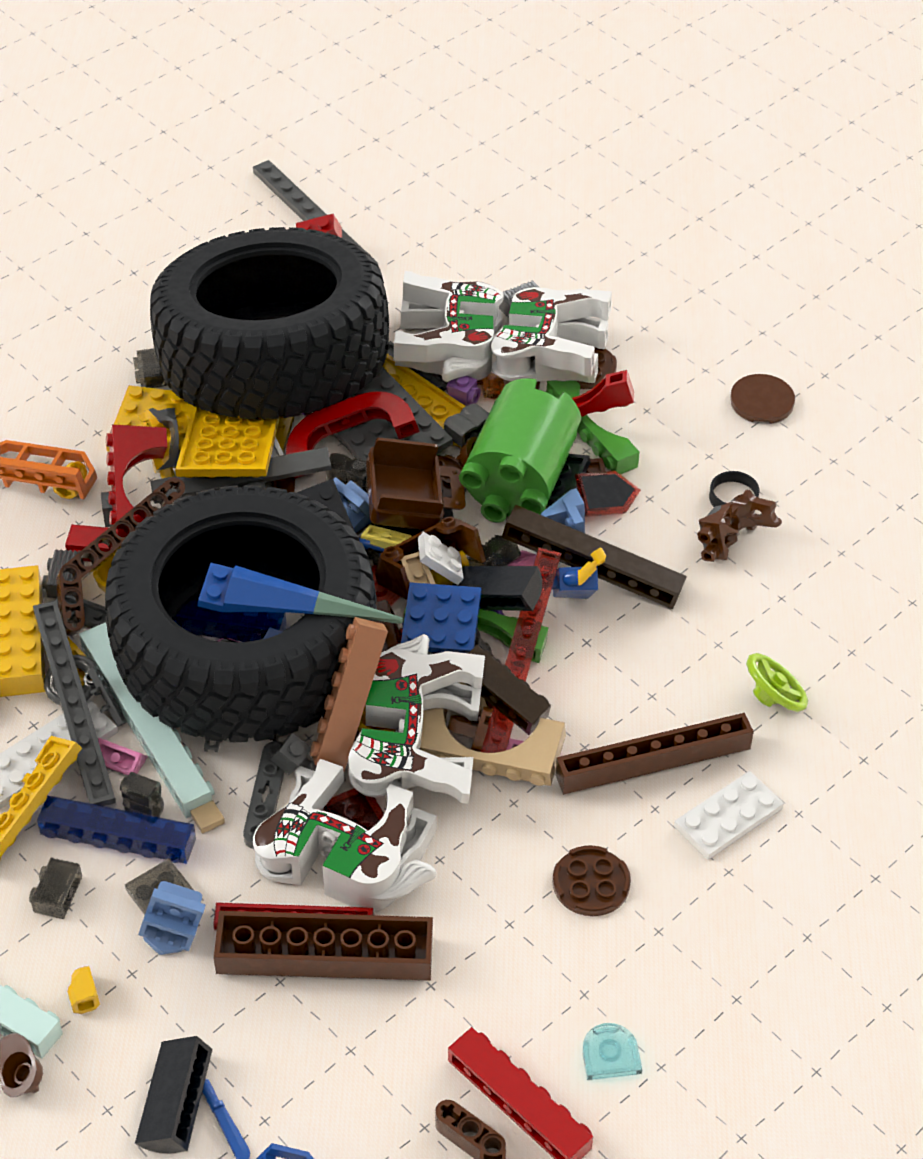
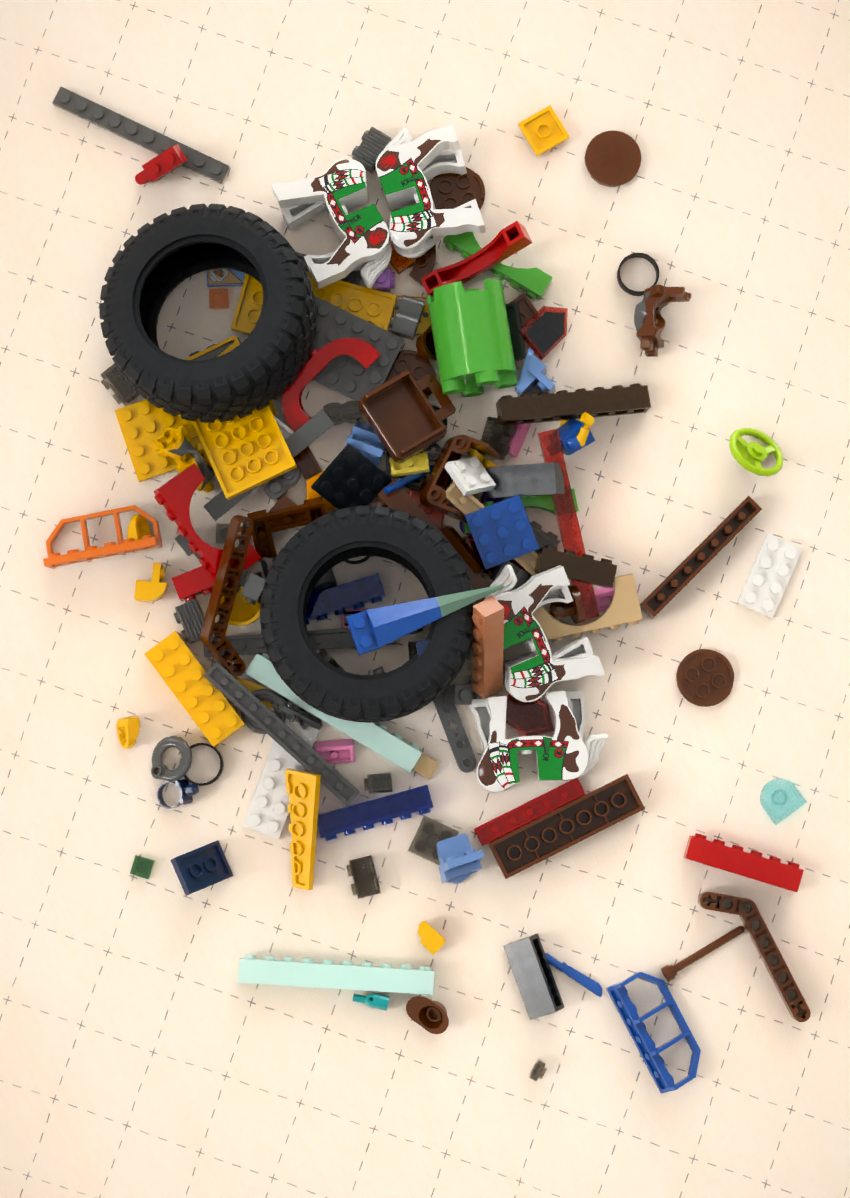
camera: 30 degrees left, 35 degrees up
none -> yellow brick [134,562,169,602]
none -> yellow plate [518,105,570,157]

